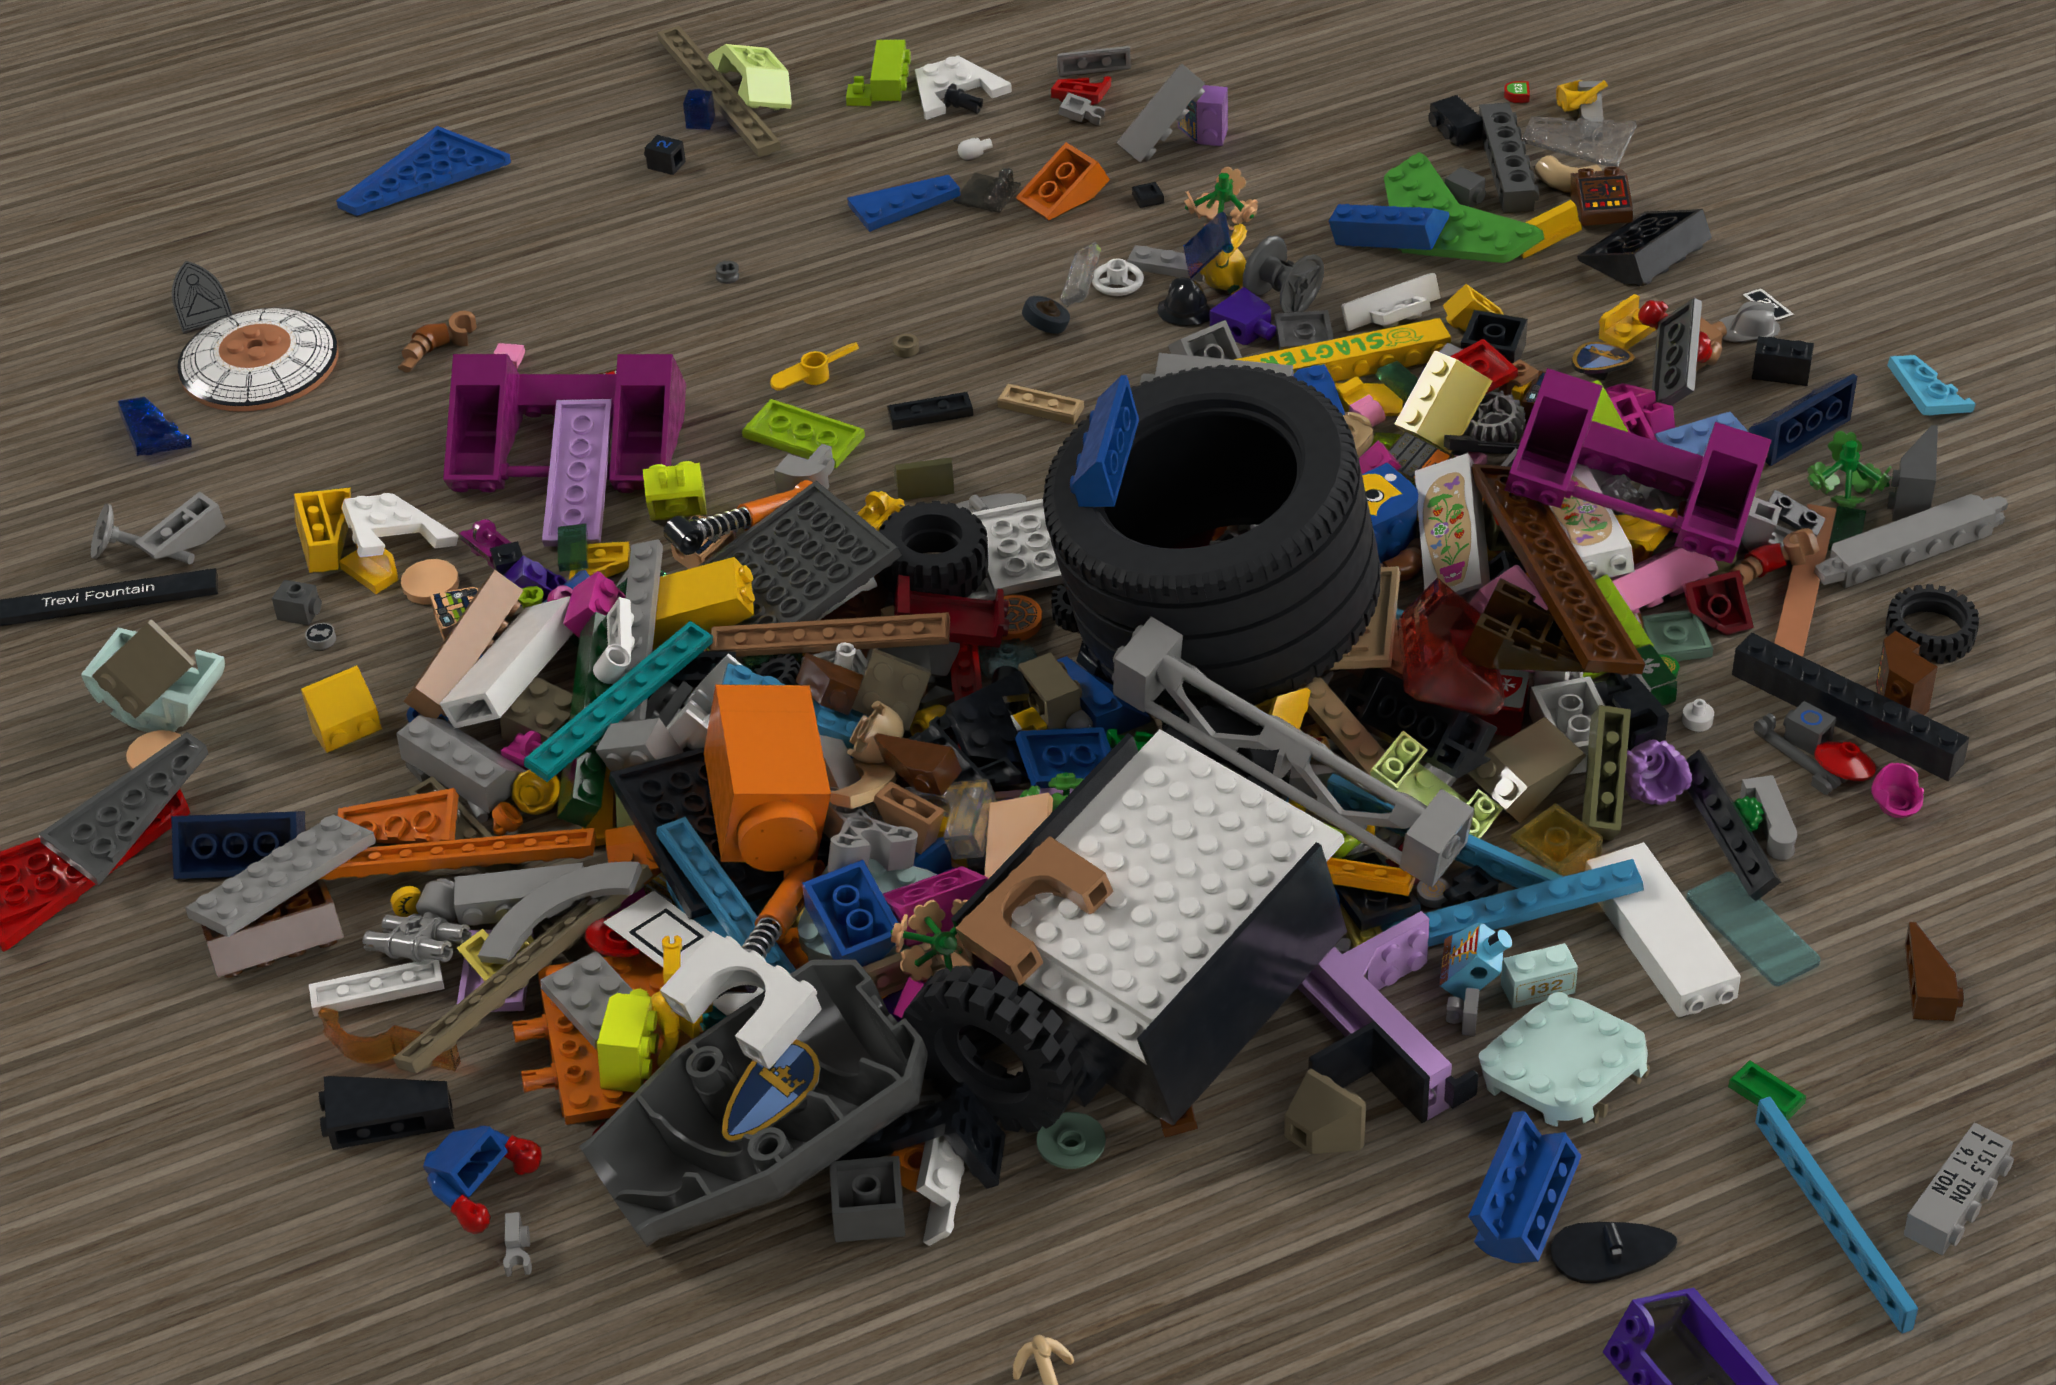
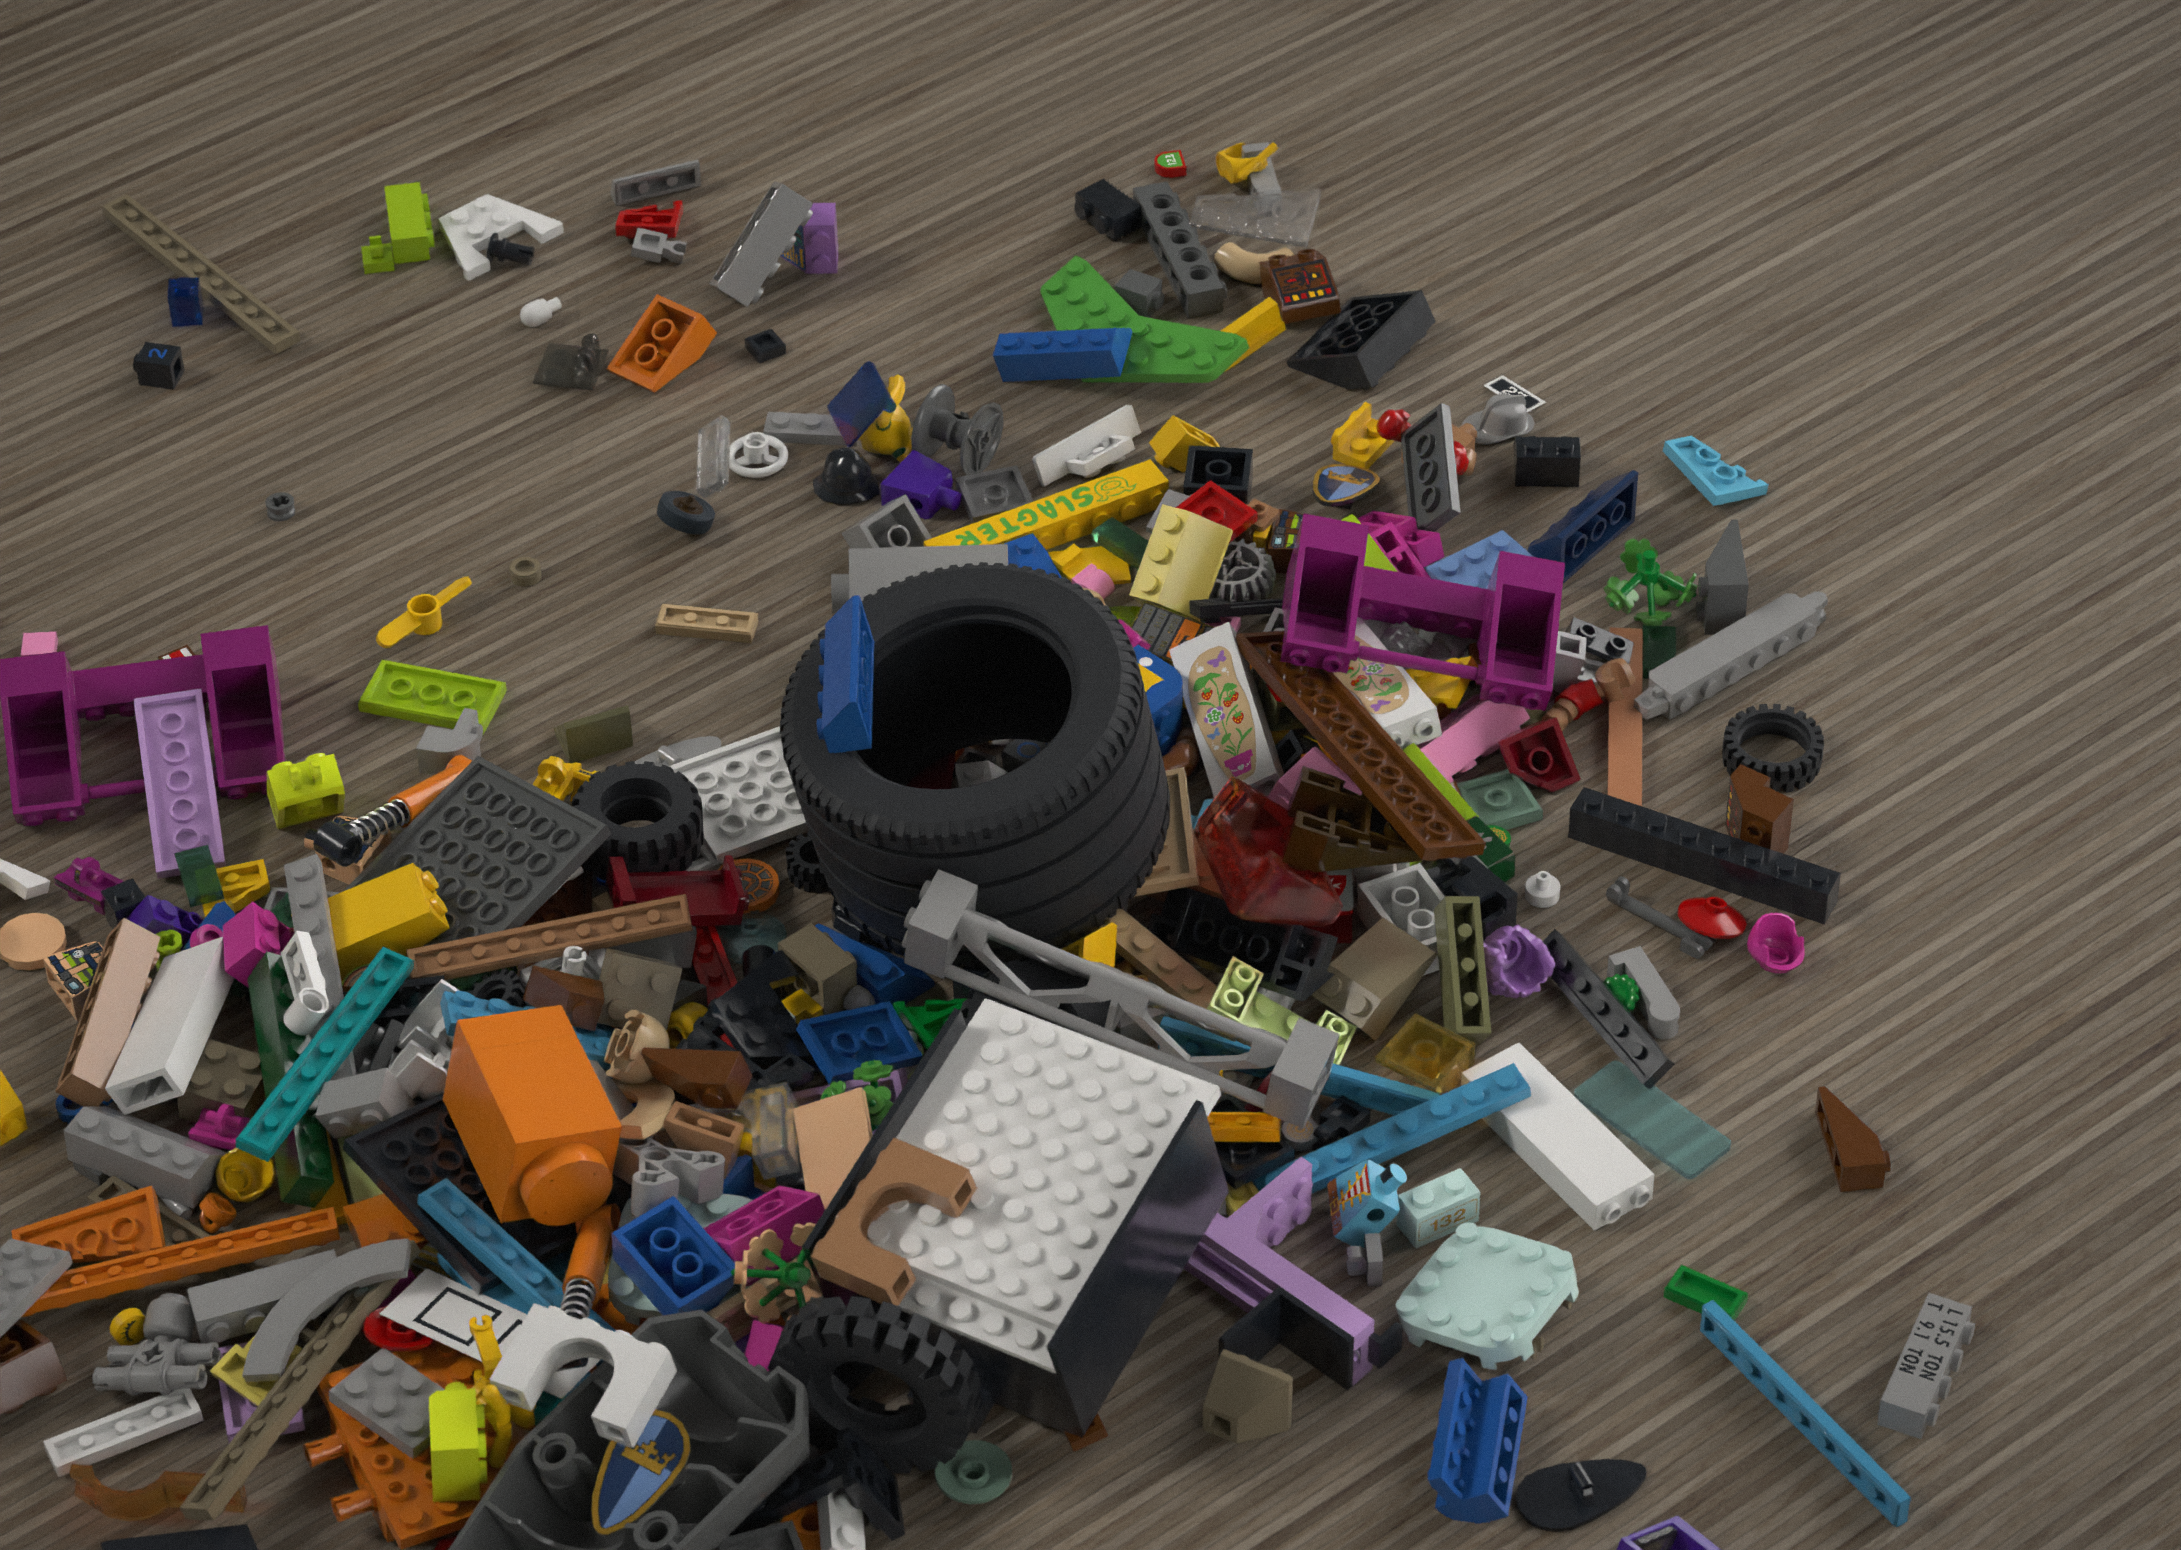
camera: 15 degrees left, 0 degrees up
yellowish green slope [708,44,792,110] -> none
blue wing [847,174,961,232] -> none
black tile [887,392,973,430] -> none
light nougat plant [1184,167,1258,236] -> none
dark grey brick [1783,701,1836,756] -> none

